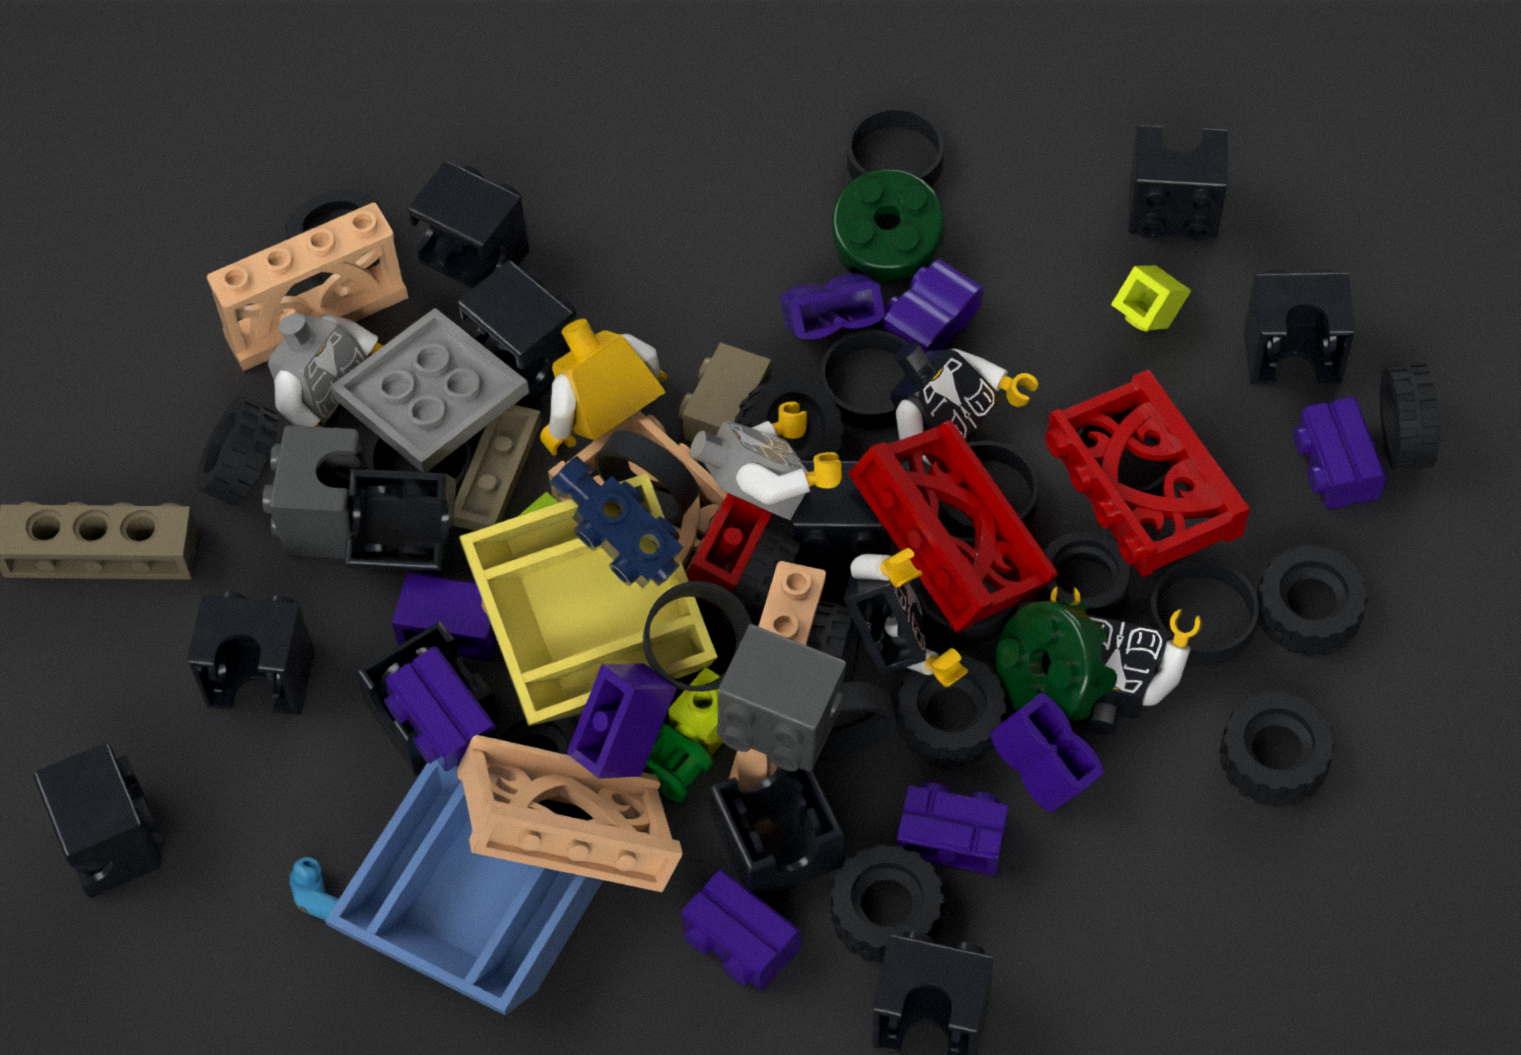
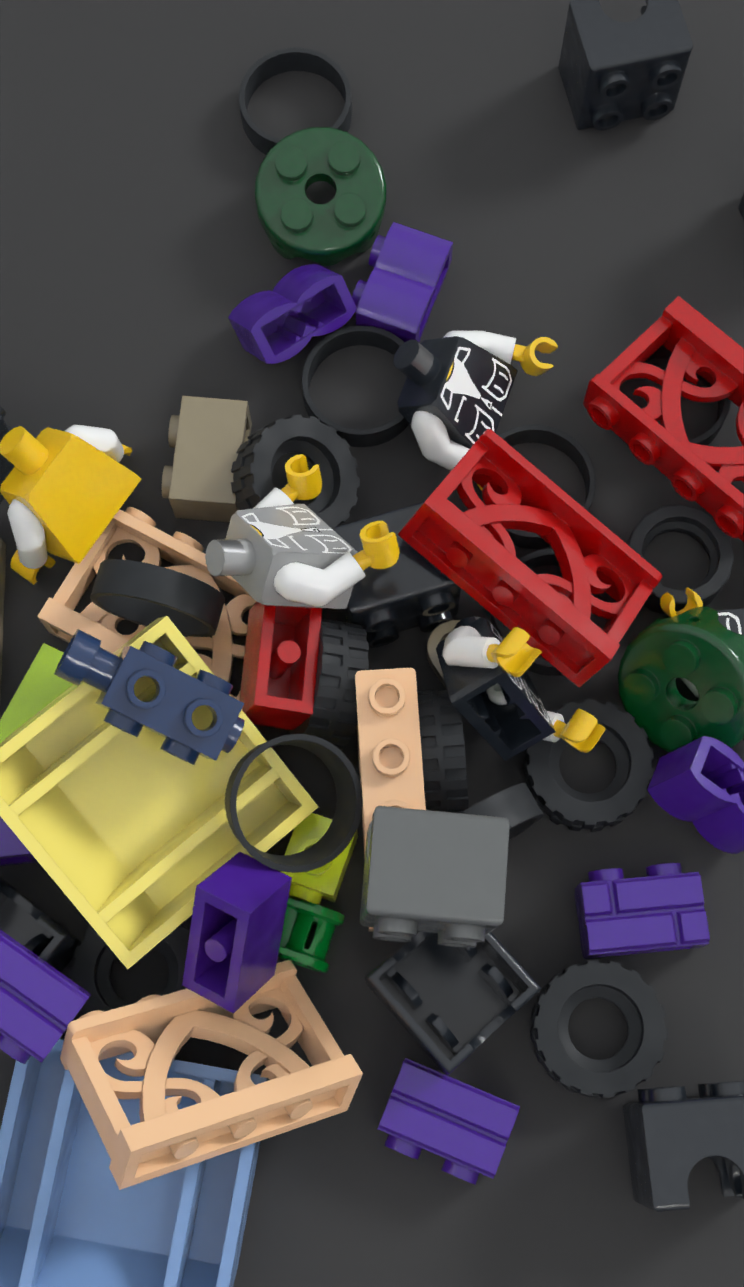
camera: 20 degrees left, 15 degrees up
neon yellow brick [1111,265,1192,332] -> none

